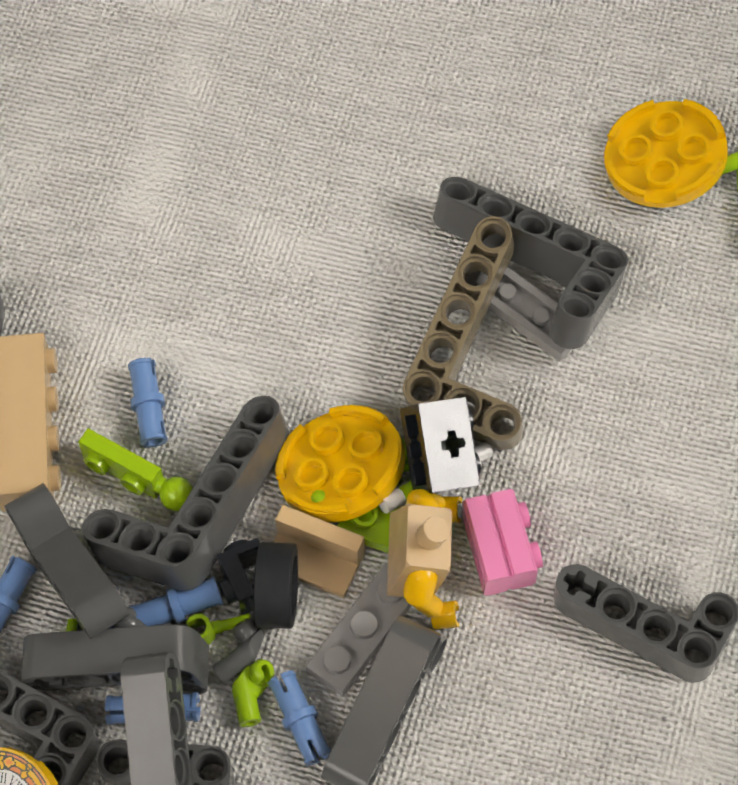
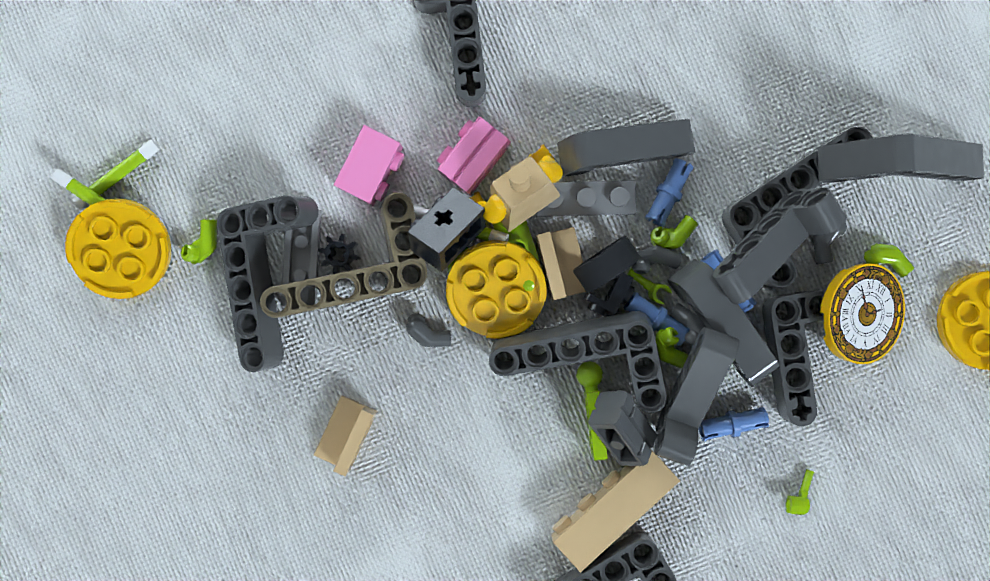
camera: 135 degrees left, 25 degrees up
medium blue pin [128,358,168,447] -> none
none -> lime arm [181,219,217,264]
none -> tan panel [314,395,378,476]
none -> black gear [318,233,361,274]
none -> bright pink brick [334,125,405,206]
none -> dark grey arm [406,313,451,347]
none -> dark grey brick [588,390,657,466]
none -> lime arm [655,327,688,369]

